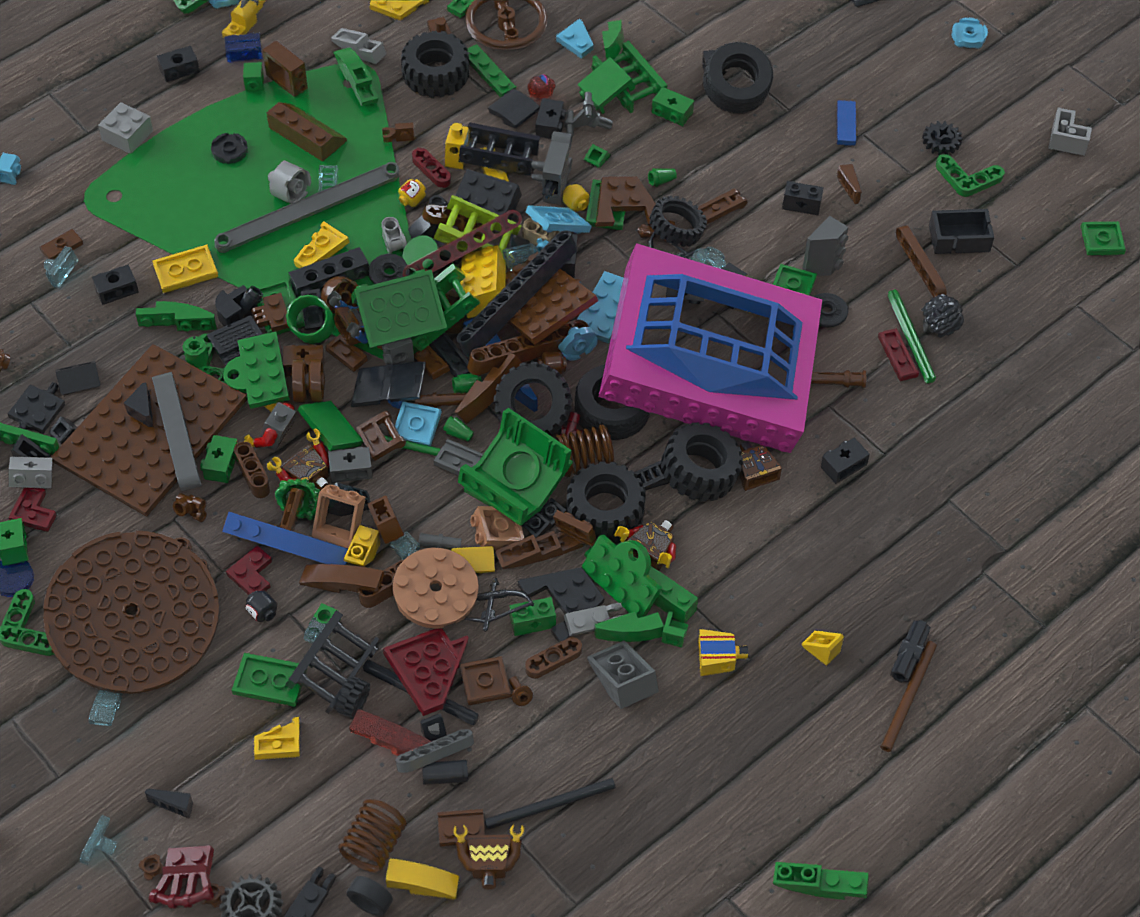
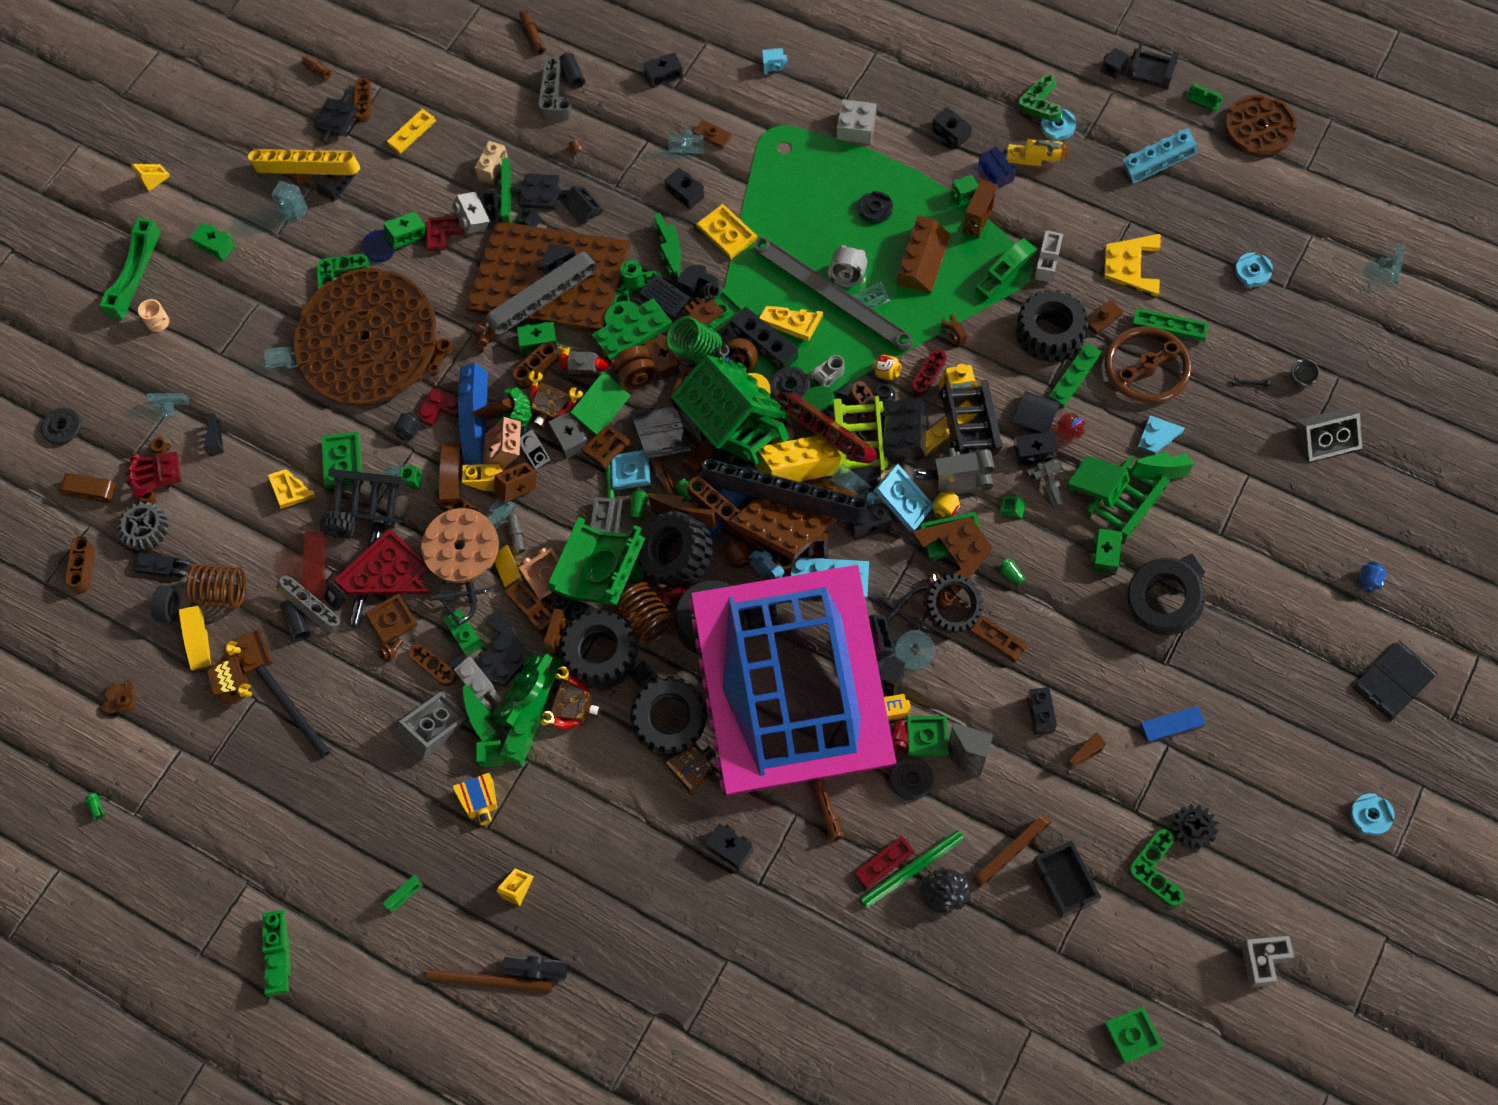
camera: 75 degrees right, 10 degrees up
none -> green tile [383,875,423,913]

